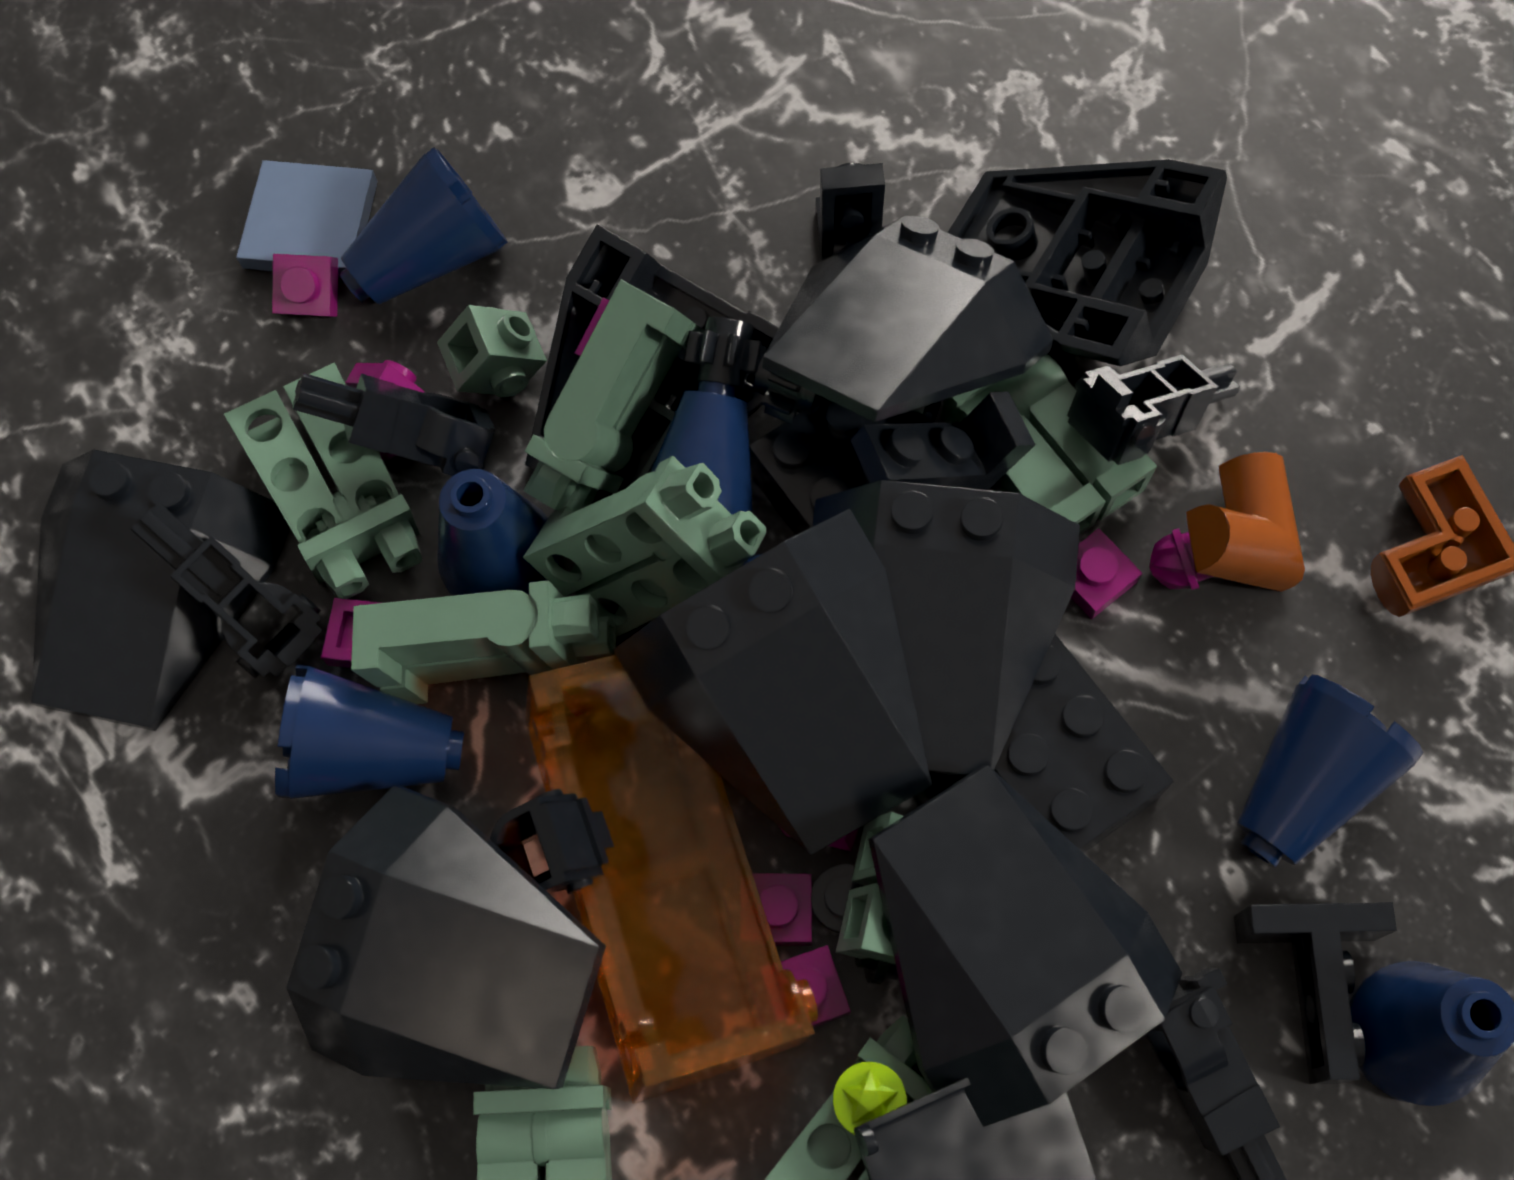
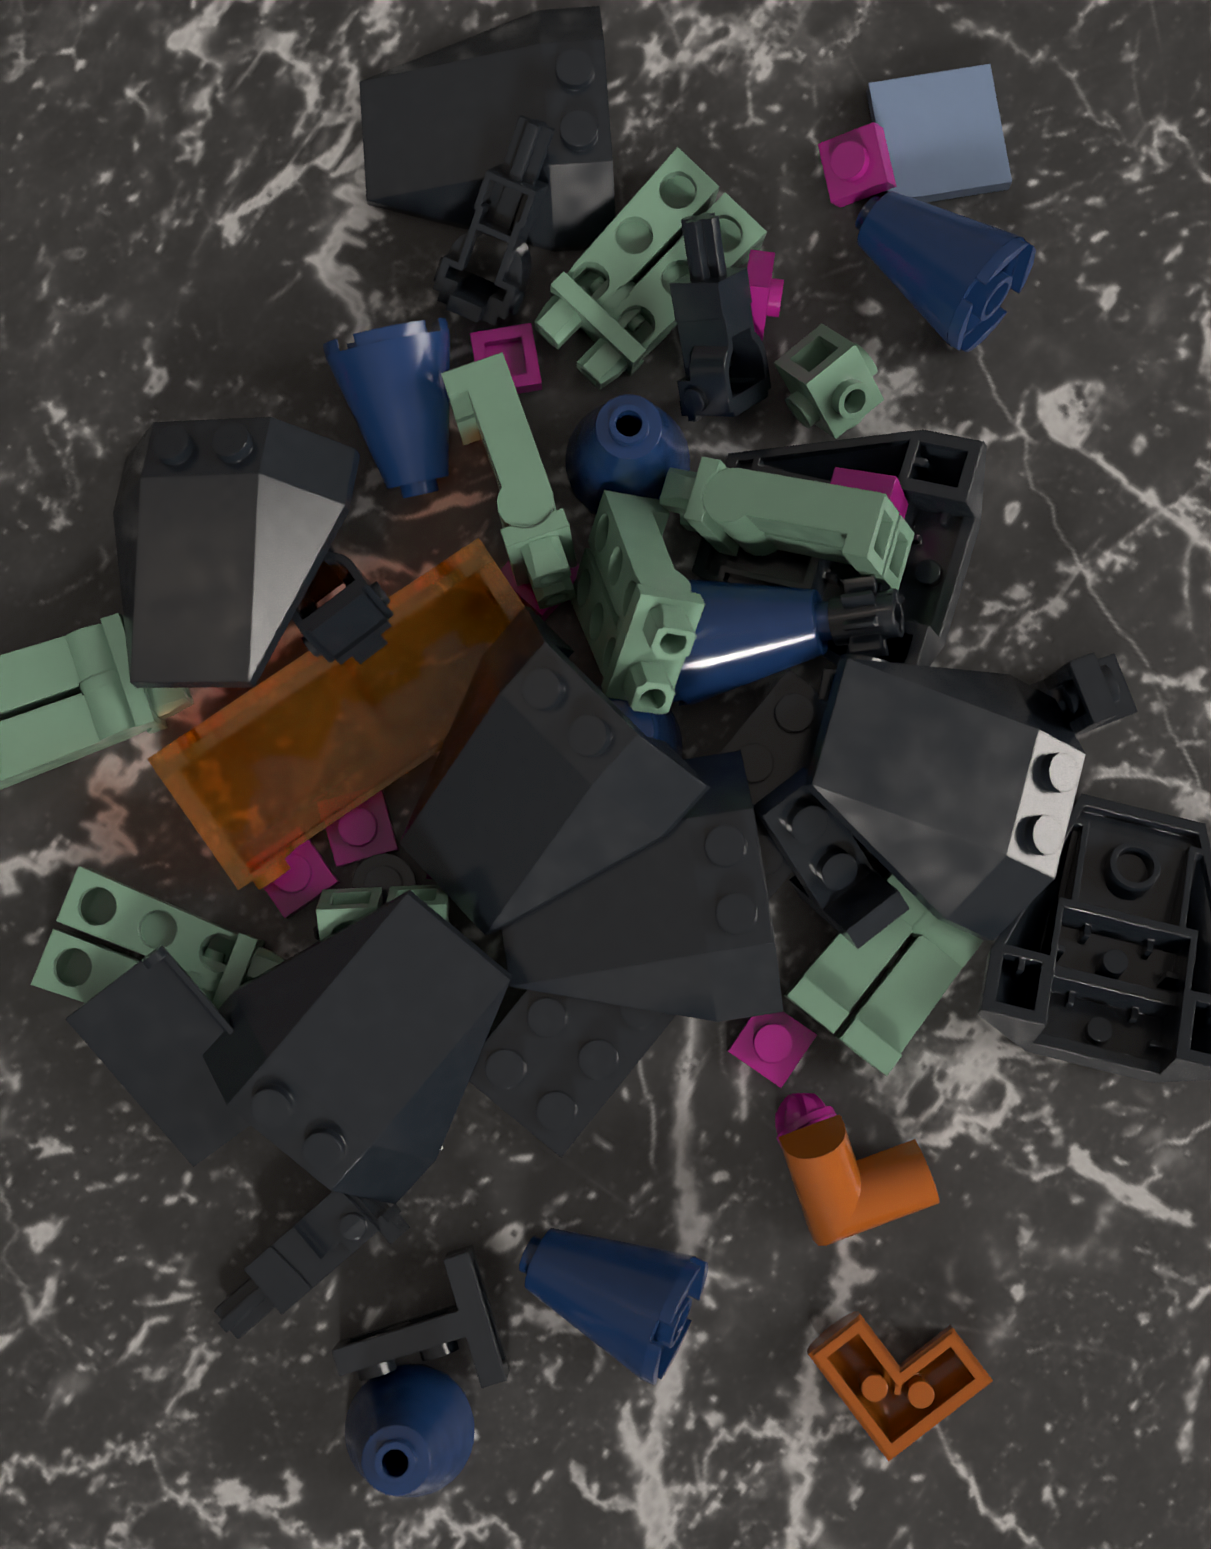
camera: 70 degrees right, 15 degrees up
lime tile [833,1061,907,1135] -> none
black piece [1067,354,1240,465] -> none

